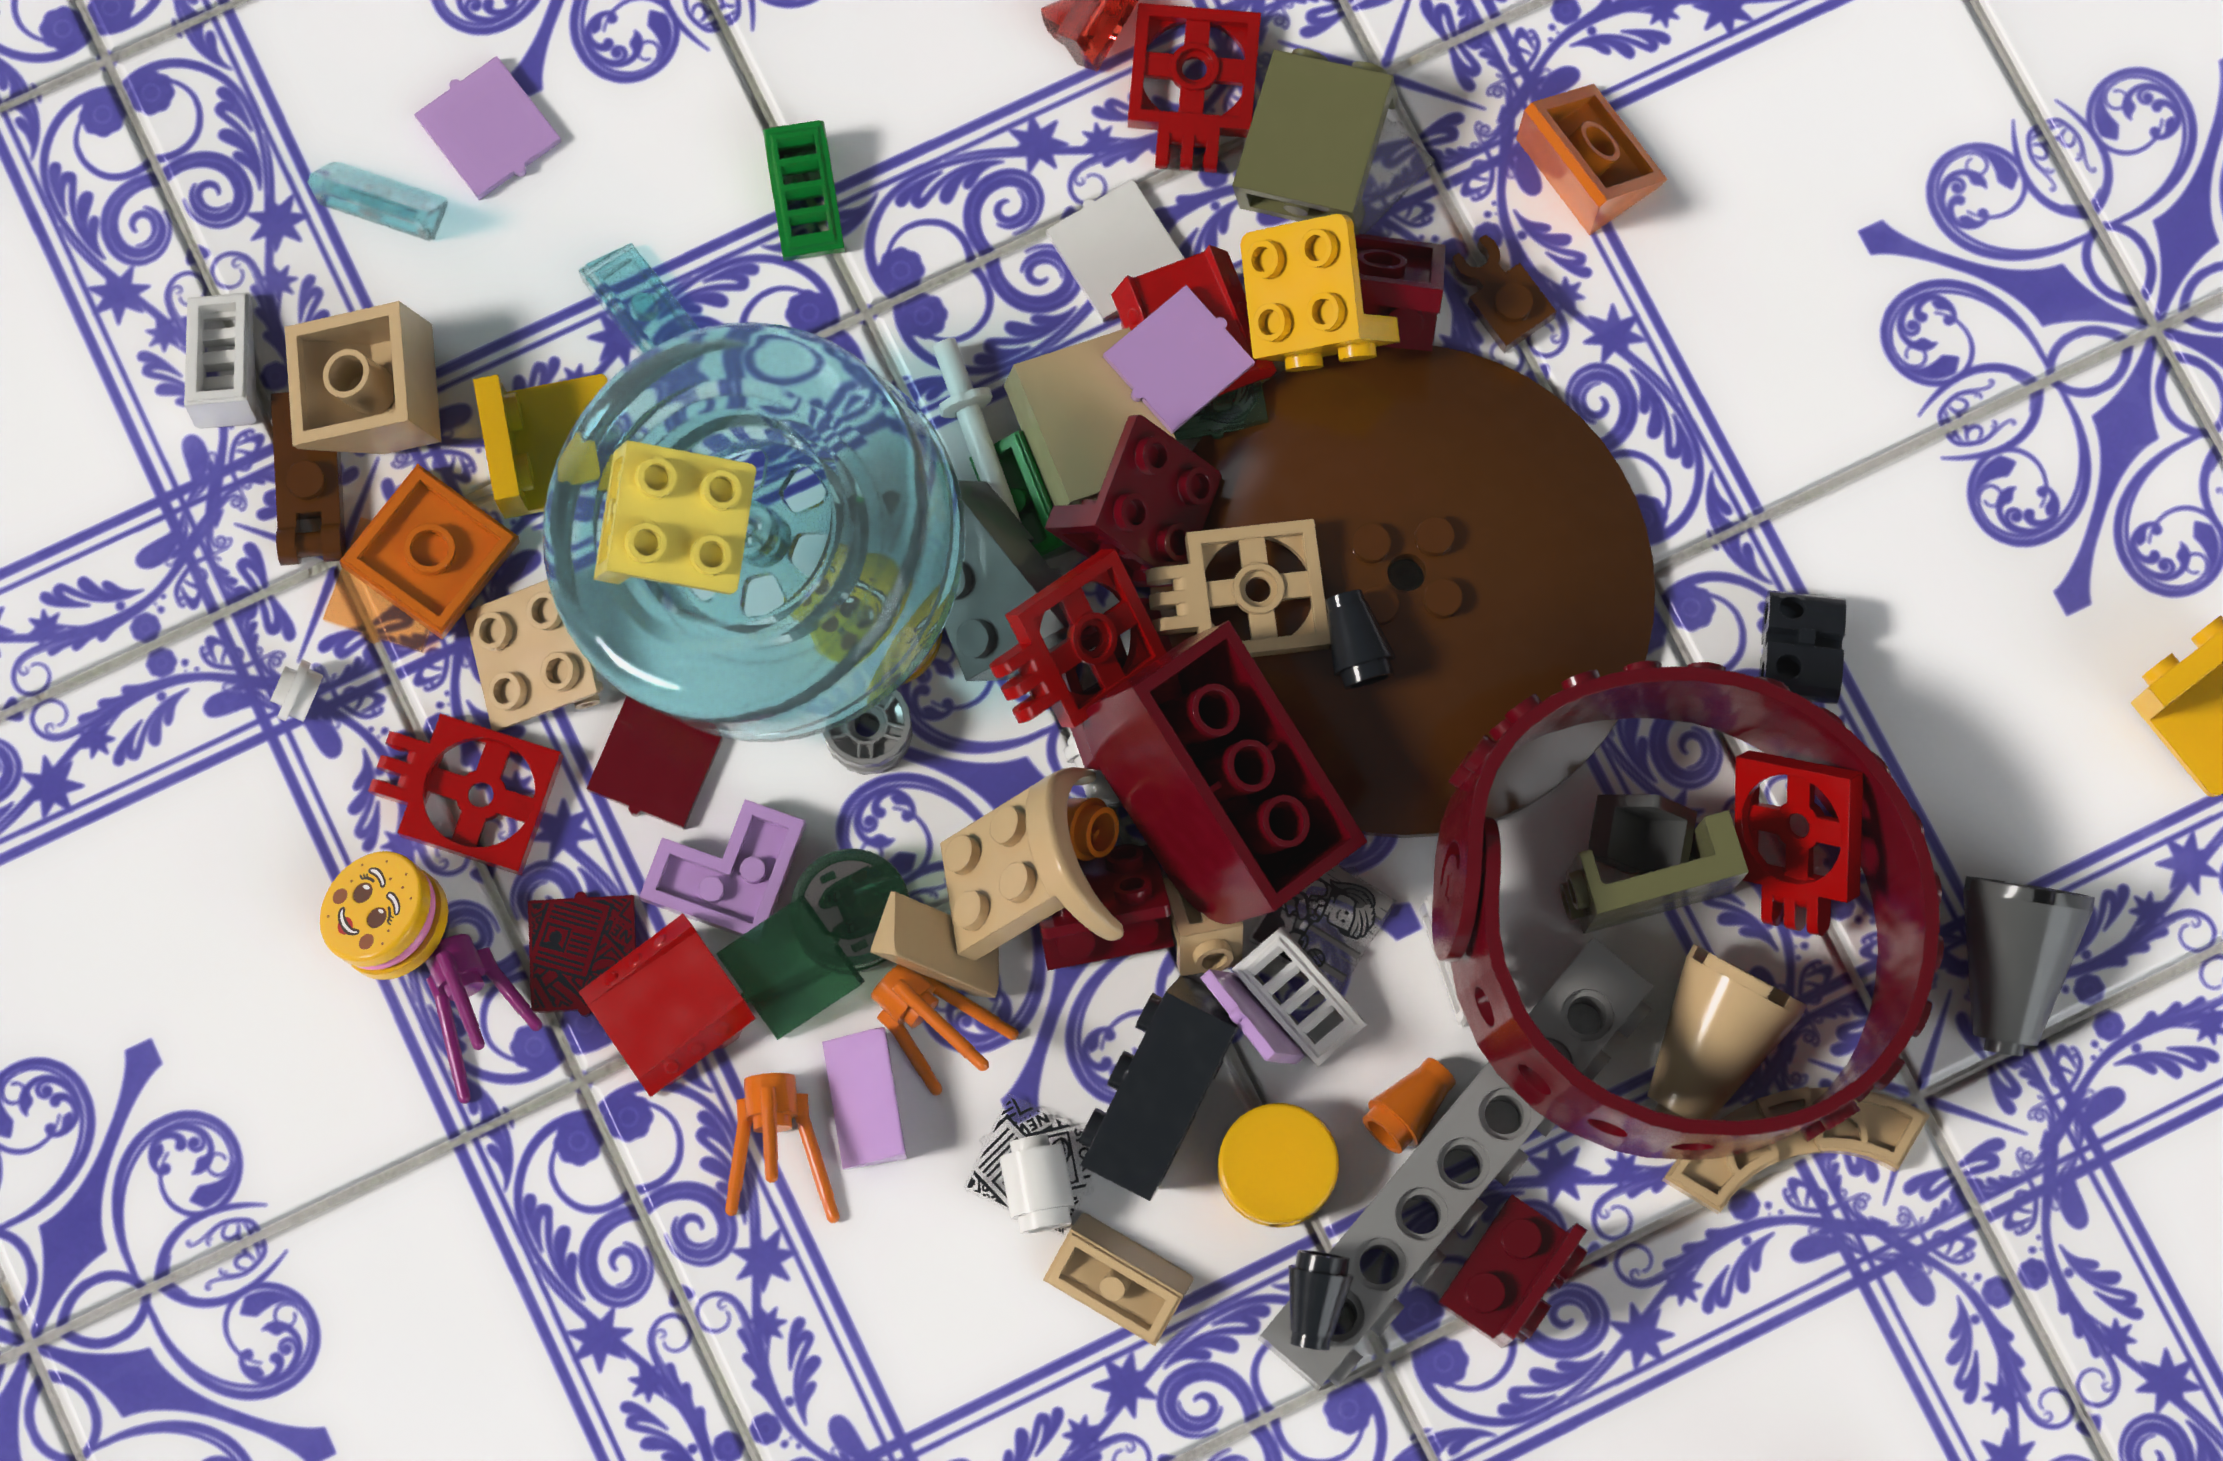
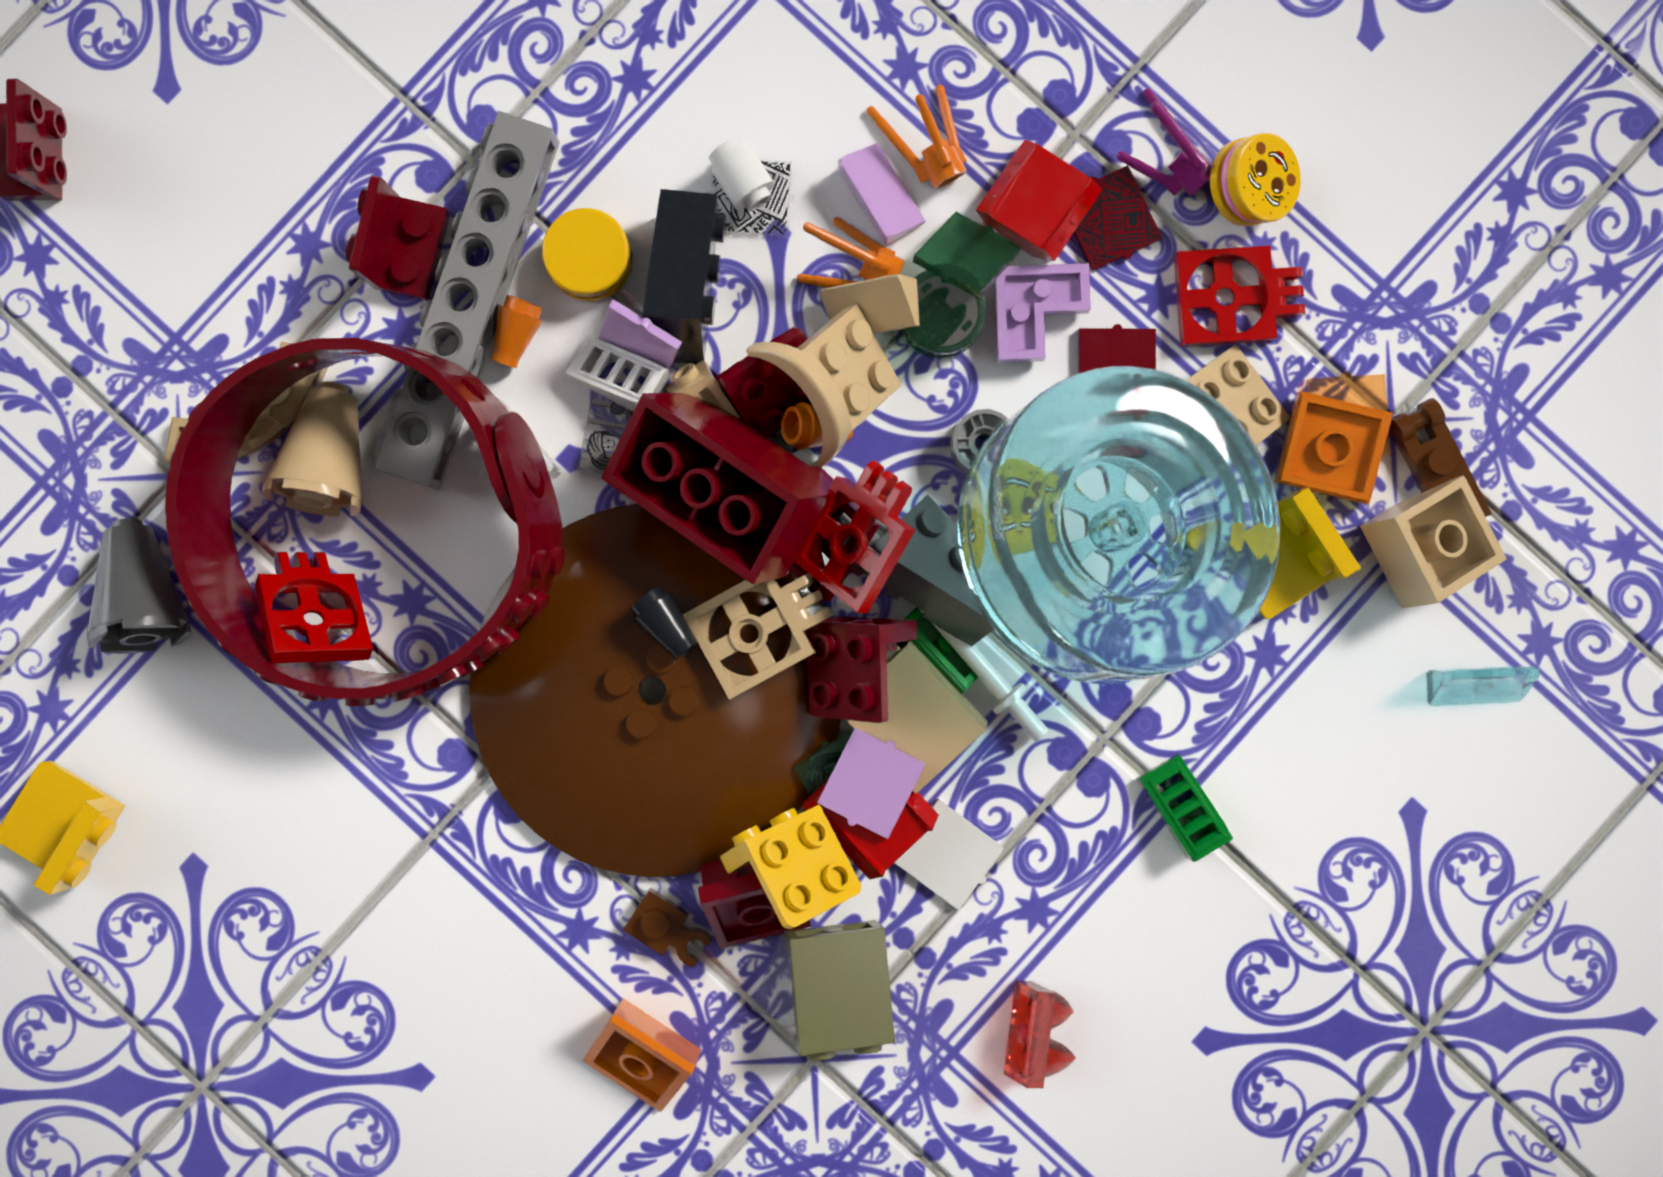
camera: 155 degrees right, 10 degrees up
white slope [184,292,257,429] -> none
white plate [270,659,323,722] -> none
lavender piece [414,56,562,200] -> none
clear light blue slope [578,243,707,376] -> none
light yellow bracket [593,440,756,595] -> none
tan slope [1043,1213,1194,1346] -> none
red piece [1128,3,1261,173] -> none
black cone [1288,1250,1354,1350] -> none
olive panel [1559,810,1748,934] -> none
dark grey panel [1588,794,1697,873] -> none
black piece [1759,590,1846,704] -> none

